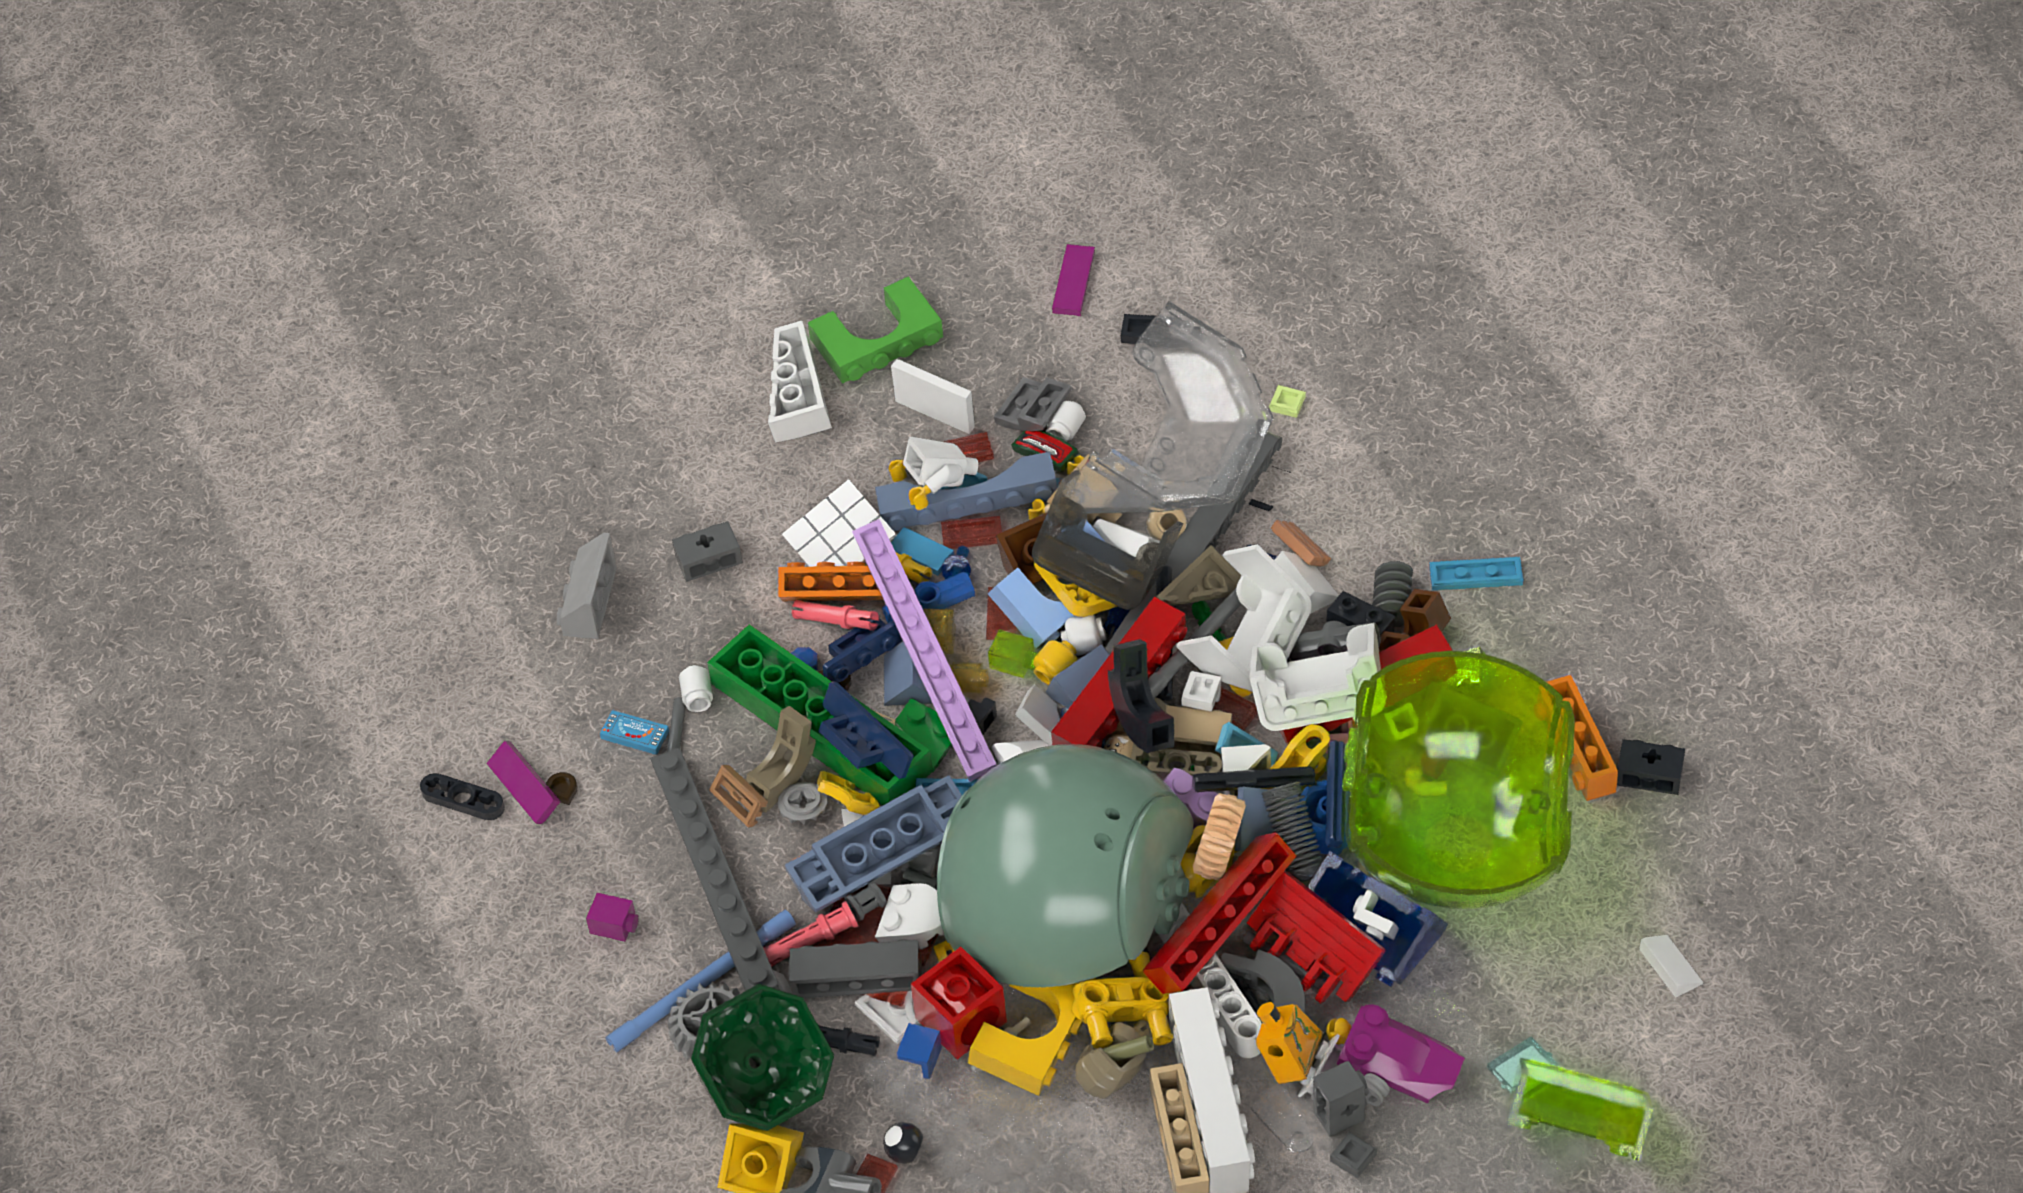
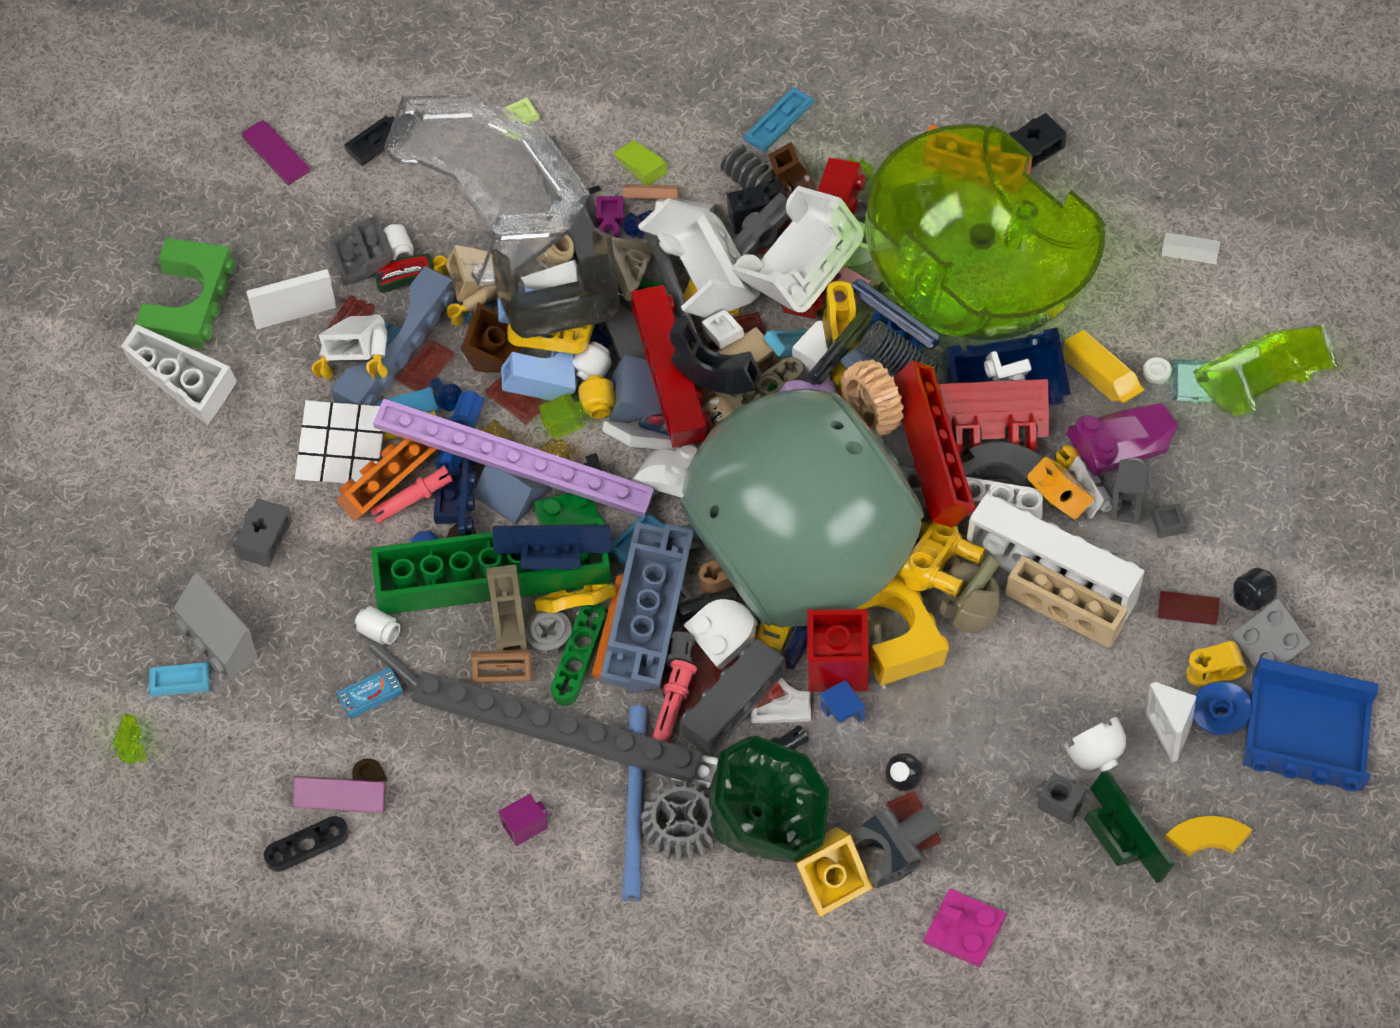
camera: 50 degrees left, 5 degrees up
none -> clear neon green bracket [113,713,147,764]
none -> medium azure tile [149,662,210,697]
none -> green beam [551,604,606,706]
none -> magenta plate [596,196,624,240]
none -> lime slope [613,140,667,185]
none -> yellow piece [1062,330,1145,404]
none -> white tile [1143,357,1172,384]

